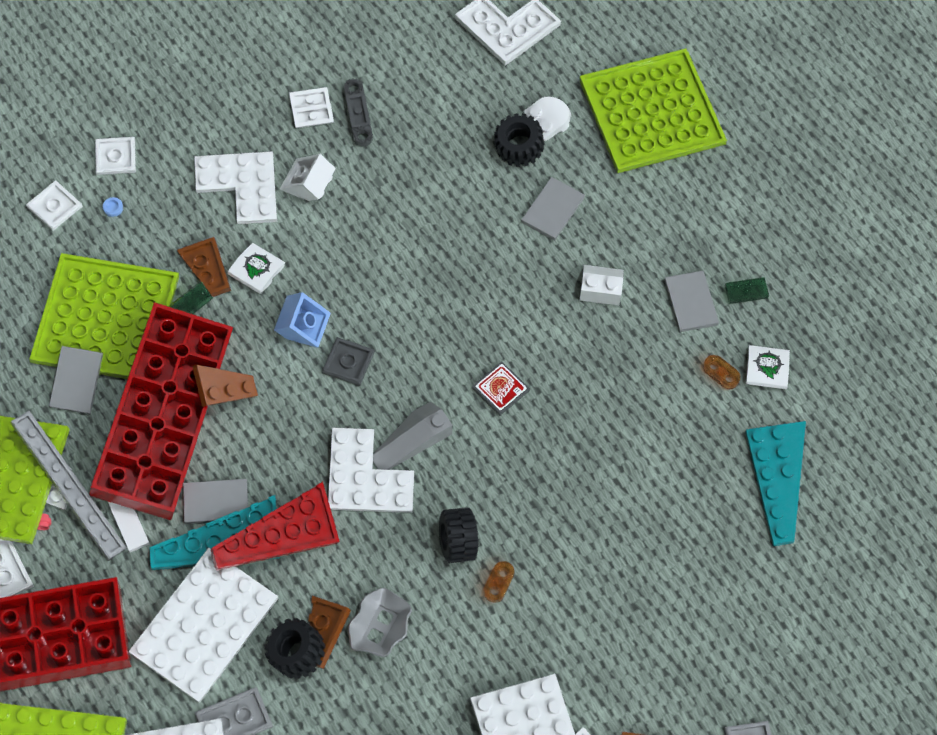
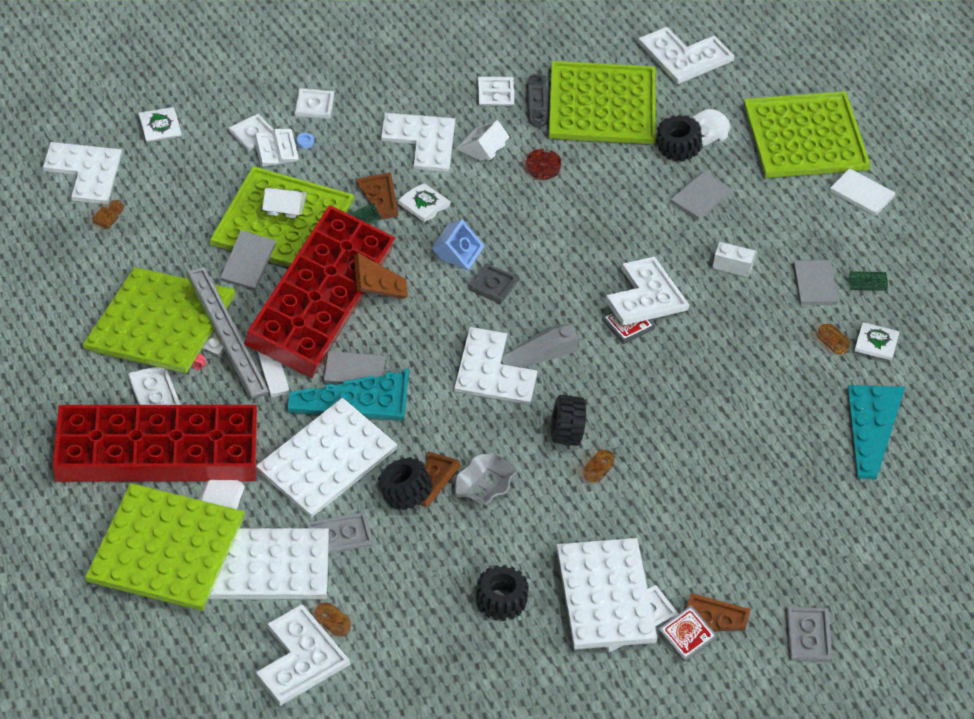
camera: 10 degrees right, 15 degrees down
red wing [210,482,340,570] -> none
none -> white tile [199,480,245,509]
none -> white slope [254,129,298,167]
none -> white slope [263,188,307,218]
none -> clear red plate [526,149,561,180]
none -> lime plate [549,61,656,144]
none -> white plate [605,257,689,326]
none -> white tile [830,169,895,216]

